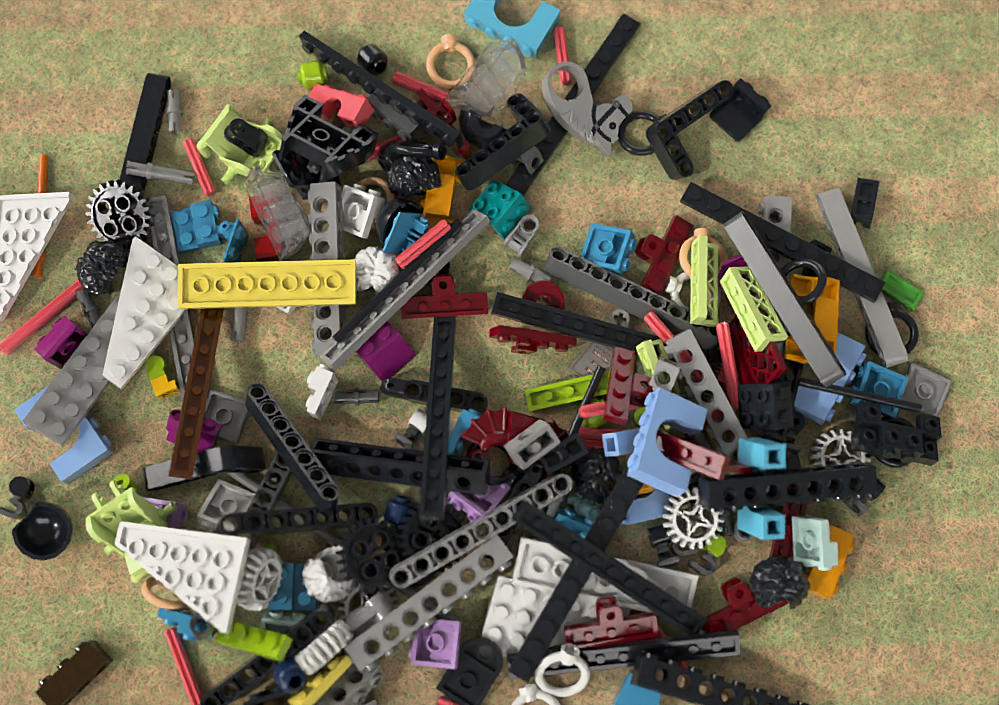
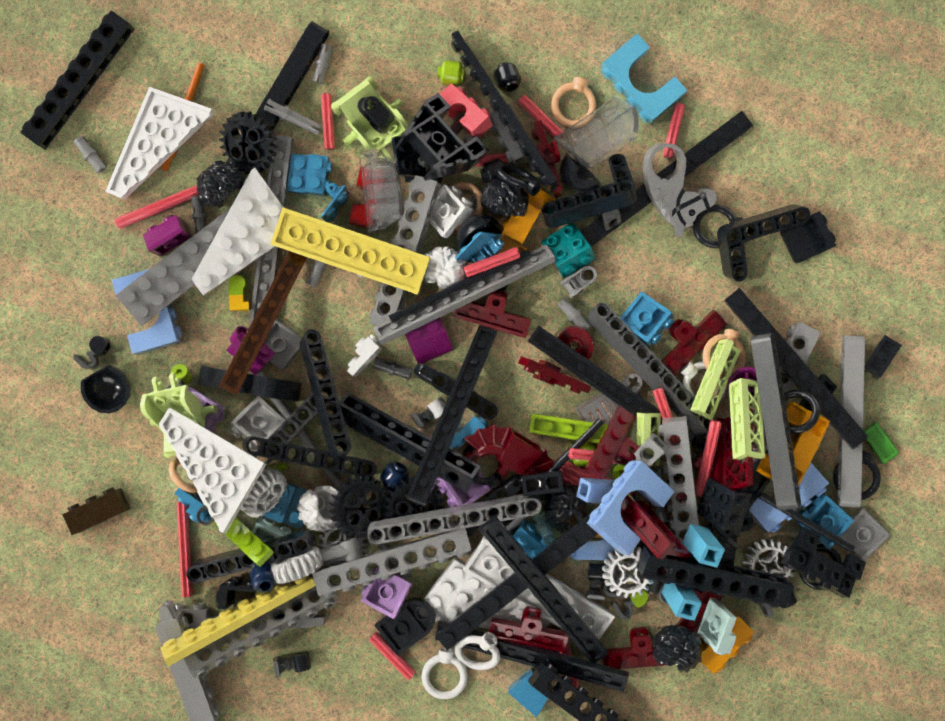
camera: 25 degrees right, 10 degrees up
light grey brick [504,419,561,470] -> none

